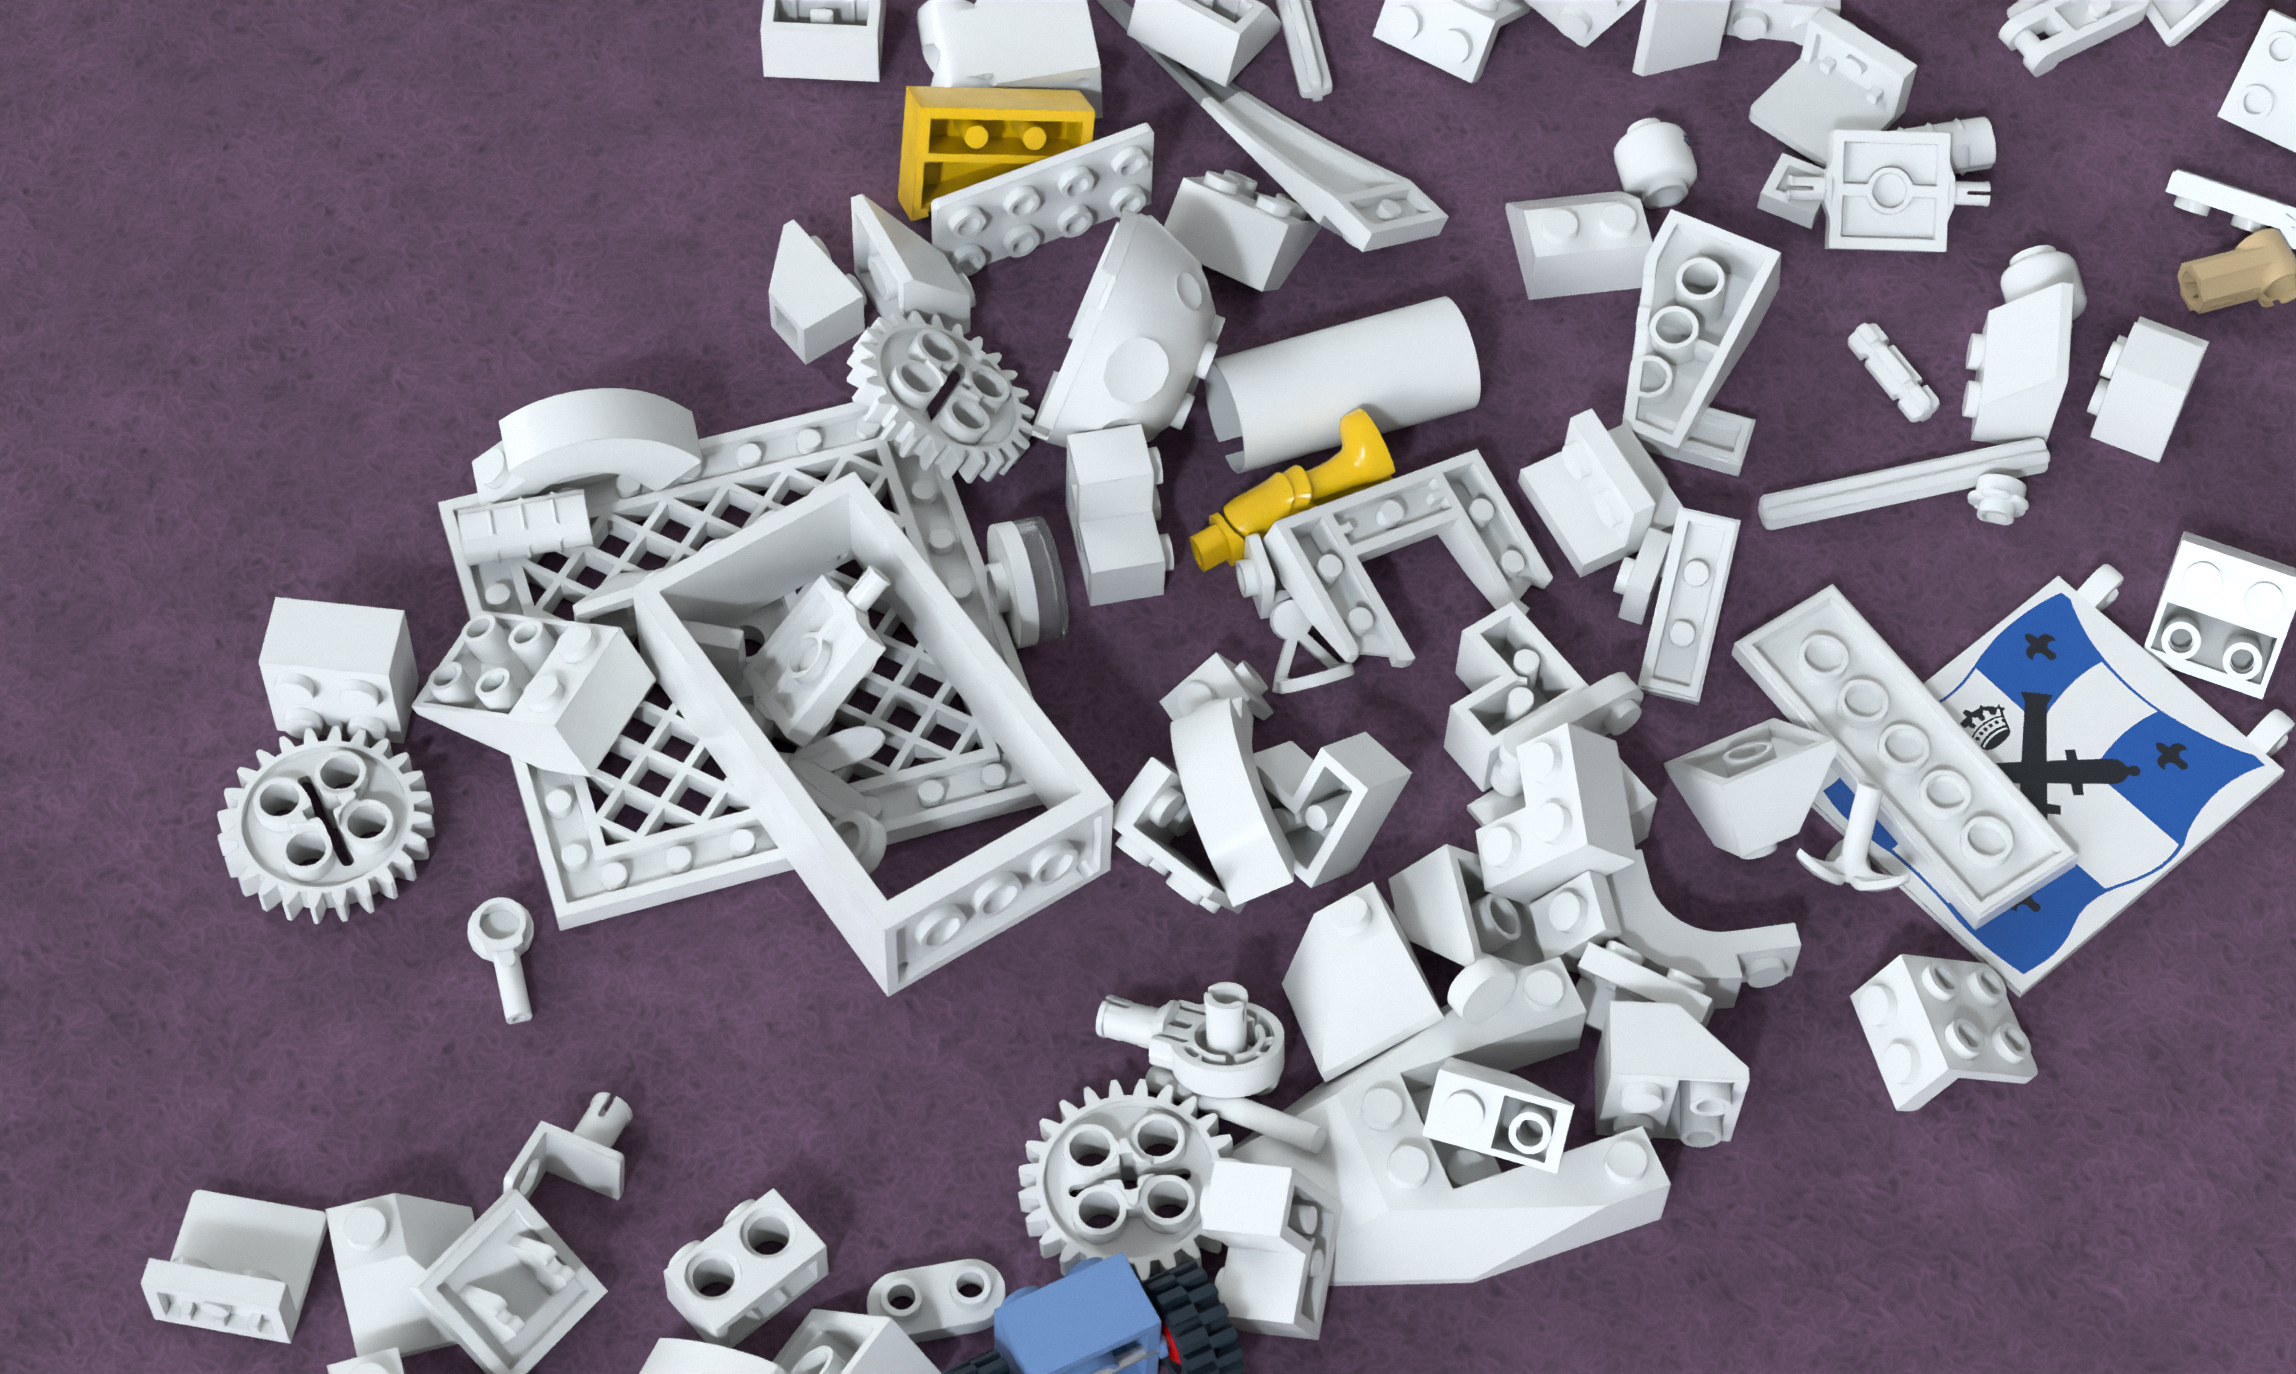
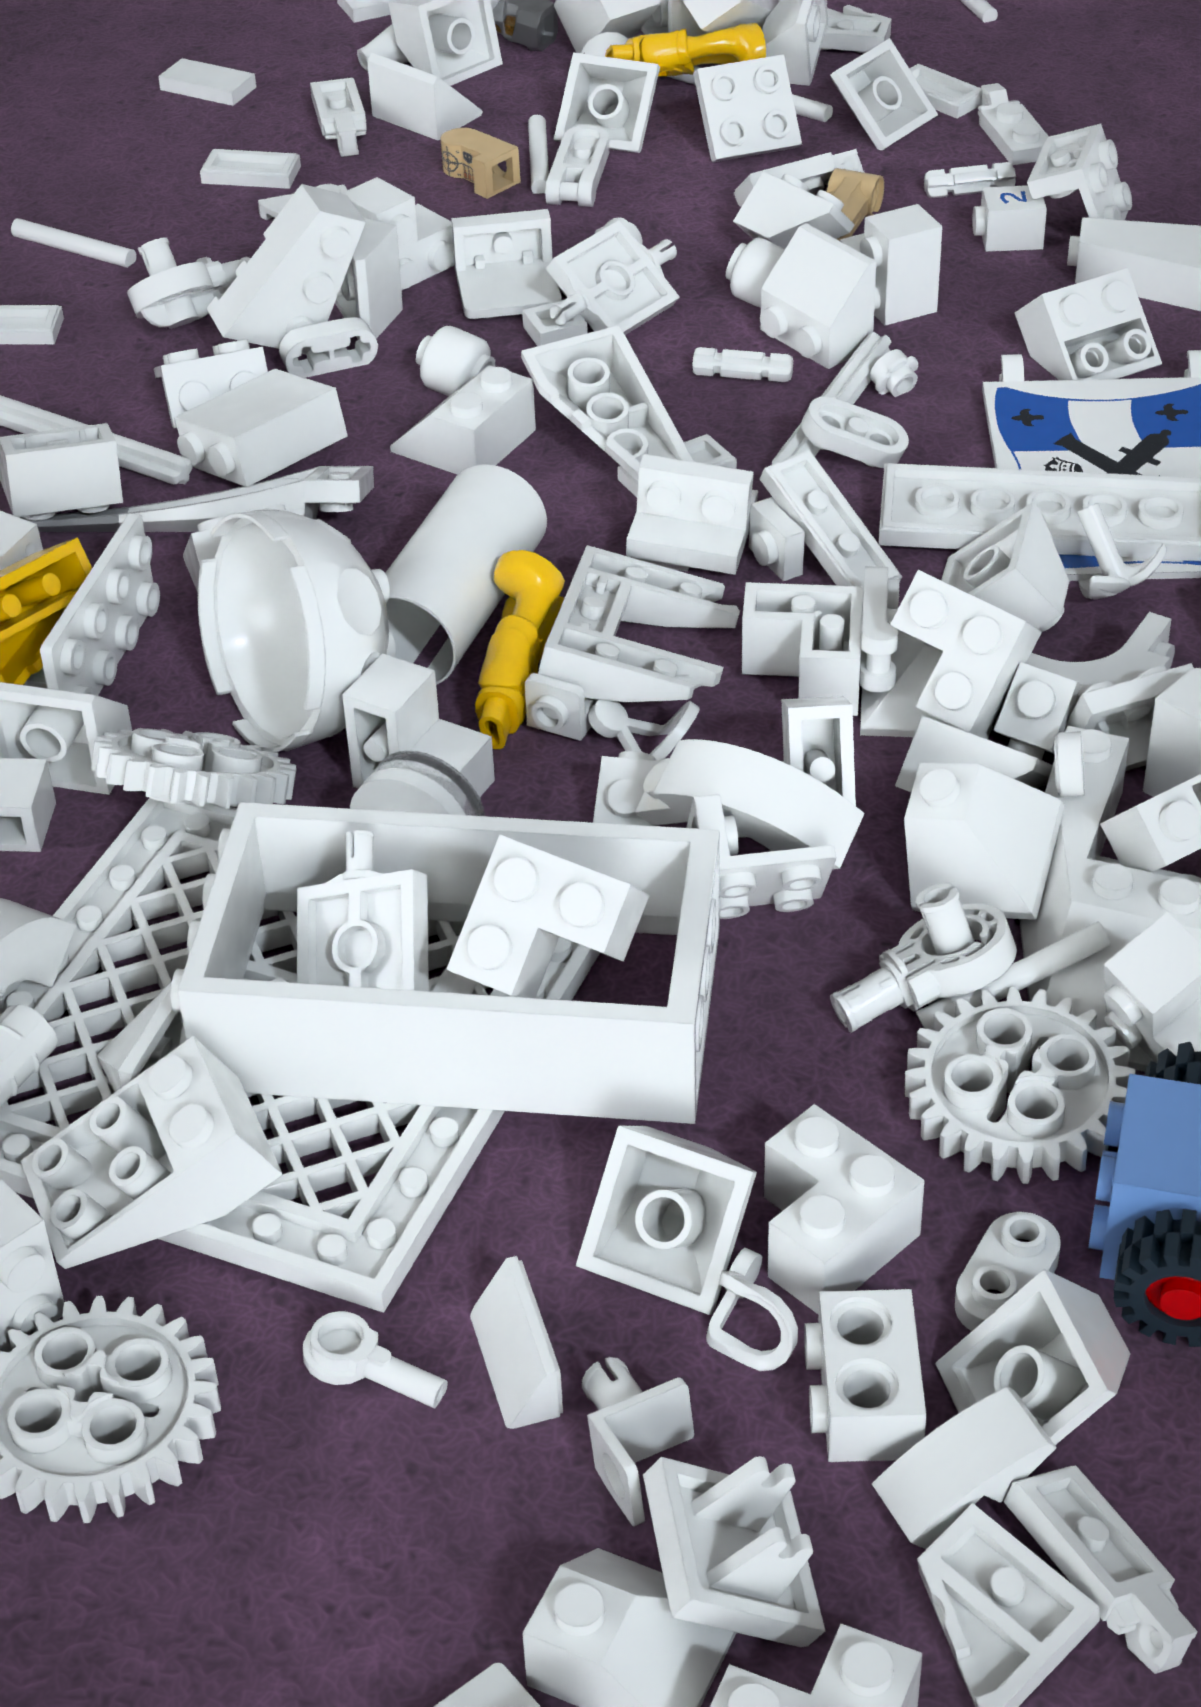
camera: 45 degrees left, 15 degrees down
none -> white brick [174,369,348,487]
none -> white beam [279,317,378,378]
none -> white brick [446,835,650,998]
none -> white slope [470,1256,563,1429]
none -> white slope [576,1126,757,1315]
none -> white piece [706,1248,798,1371]
none -> white slope [733,171,855,249]
none -> white brick [764,1104,924,1315]
none -> white plate [801,396,909,468]

